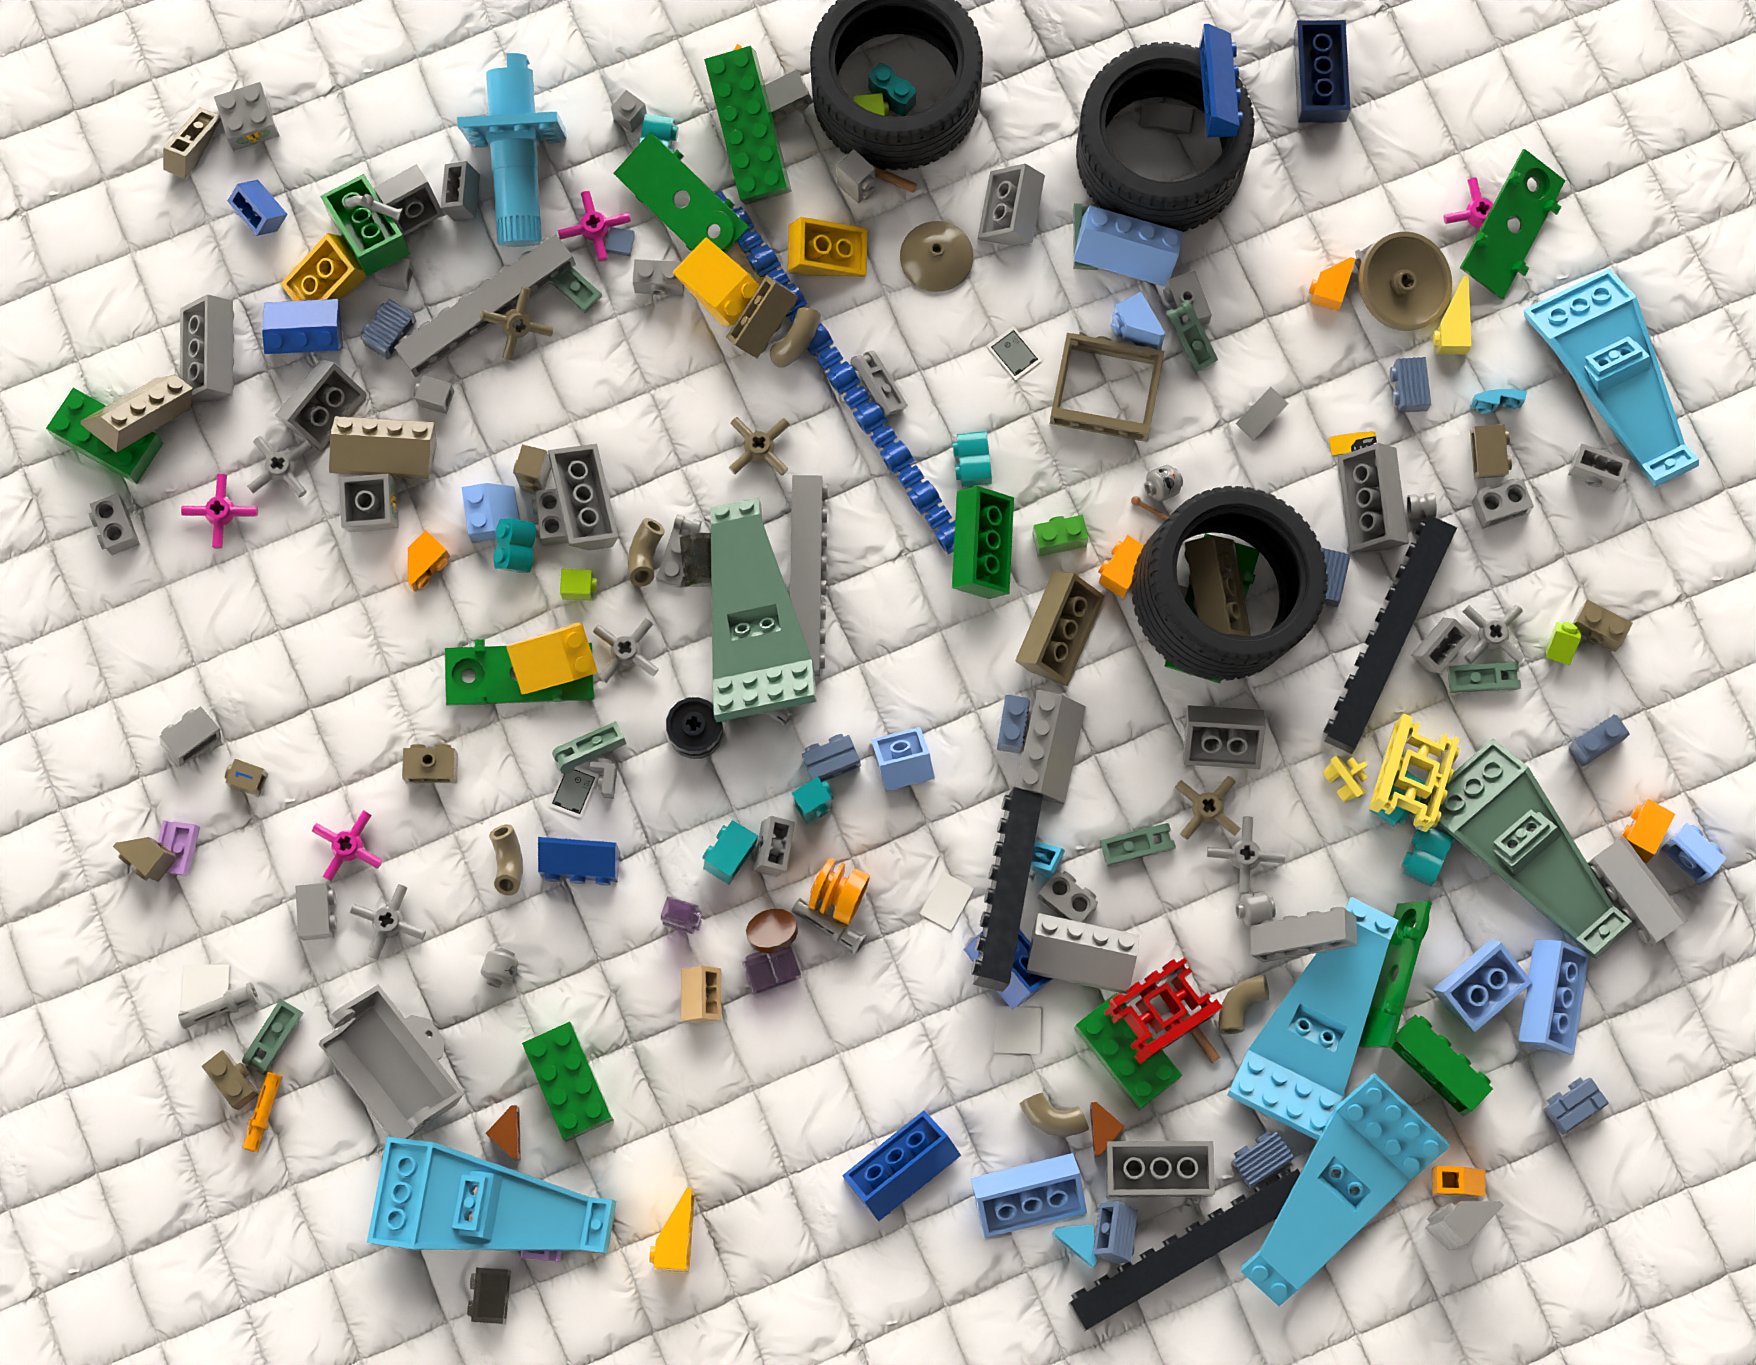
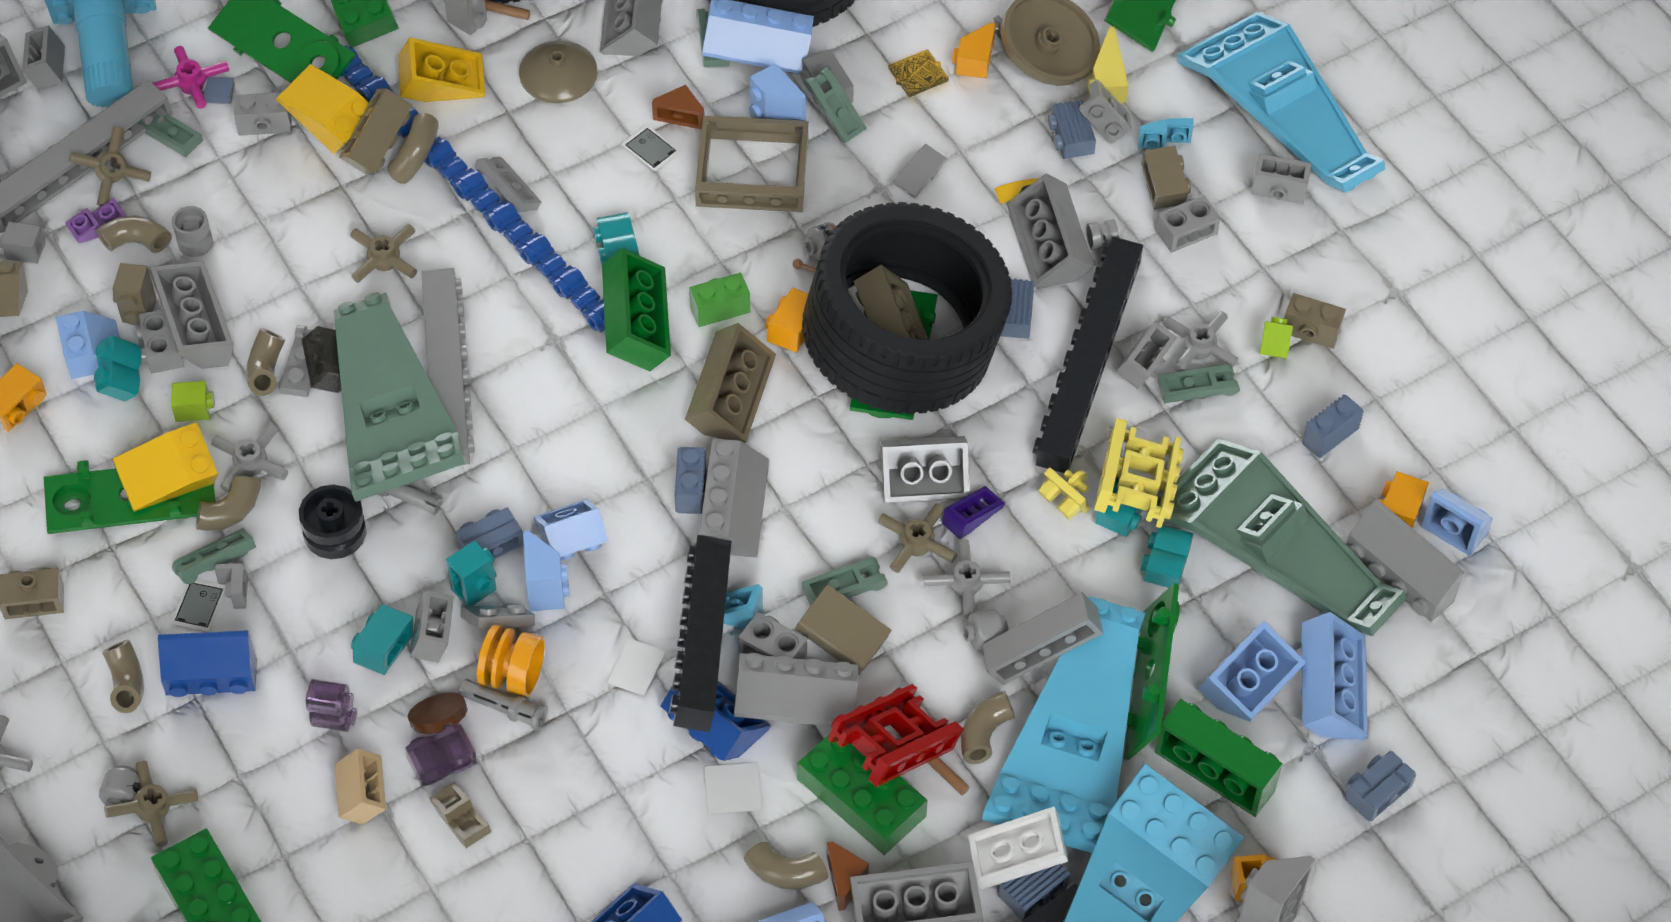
camera: 10 degrees left, 20 degrees down
none -> medium lavender slope [65,198,127,243]
none -> dark tan cylinder [95,215,172,253]
none -> dark tan bar [104,761,198,847]
none -> light grey wheel [172,206,213,257]
none -> dark tan cylinder [196,476,261,531]
none -> dark tan slope [429,782,491,848]
none -> light grey wing [461,605,535,629]
none -> light blue slope [523,531,570,611]
none -> dark orange slope [652,85,704,129]
none -> dark tan piece [795,584,892,675]
none -> clear yellow piece [888,49,949,97]
none -> dark purple slope [942,486,1005,539]
none -> white plate [968,807,1068,890]
none -> light grey bracket [1079,79,1132,144]

